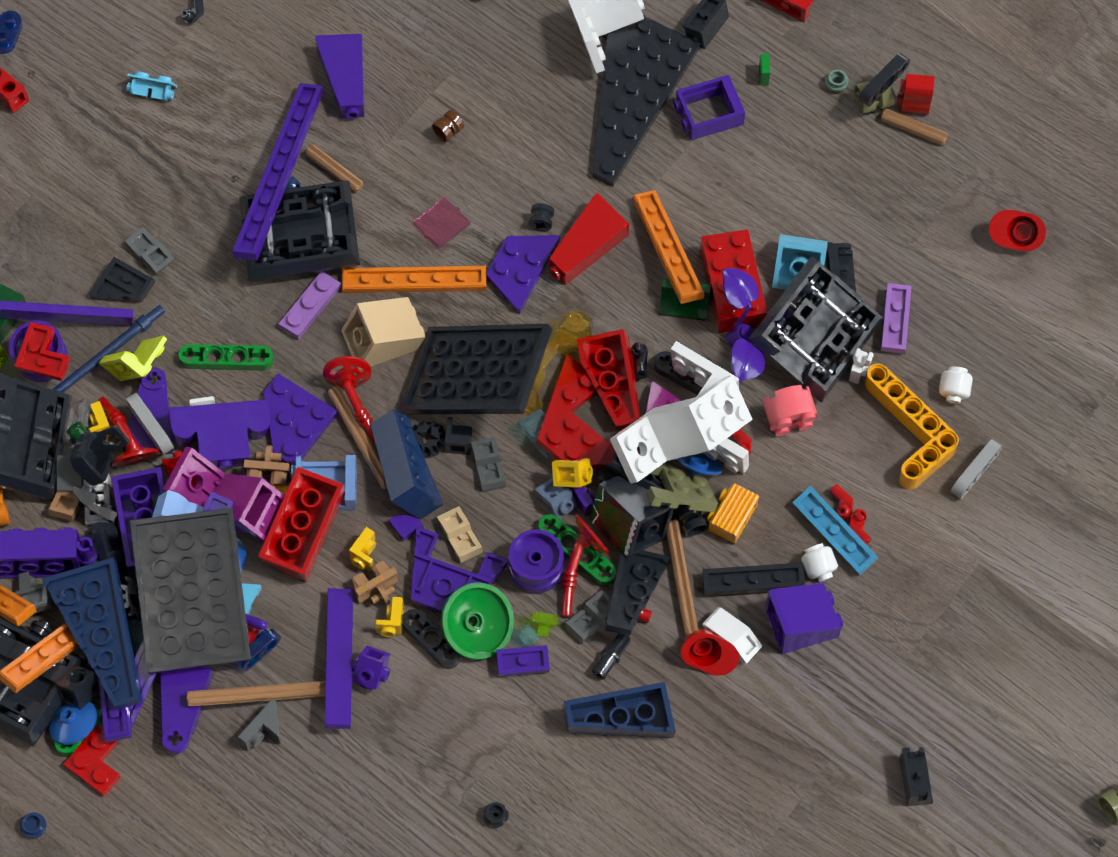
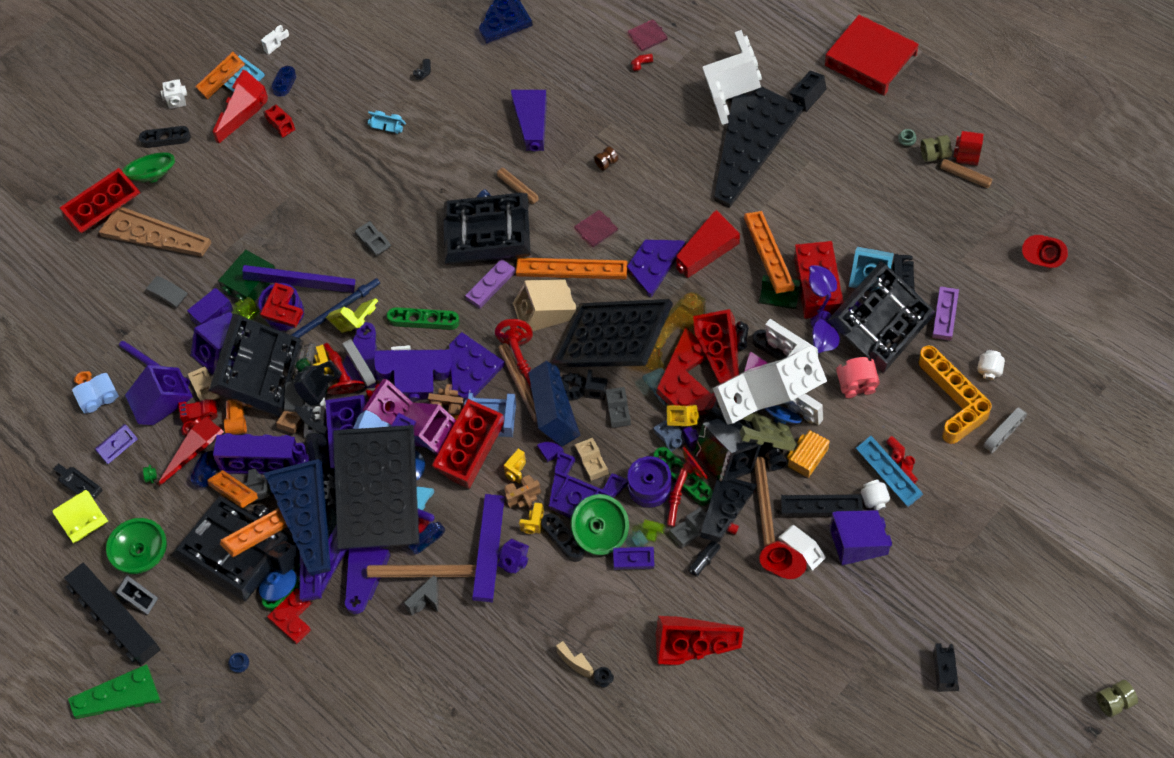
camera: 10 degrees right, 5 degrees down
black wing [89,257,155,302] -> none
dark purple plate [233,83,323,260] -> none
black wheel [528,203,555,232] -> none
dark blue wedge [563,682,676,738] -> none
dark purple window [673,75,745,140] -> none
red arm [731,429,752,456] -> none
green tile [759,54,770,86] -> none
white plate [849,348,873,384] -> none
black beam [859,52,910,107] -> none
none -> tan slope [556,641,594,679]
none -> red wedge [656,616,744,665]

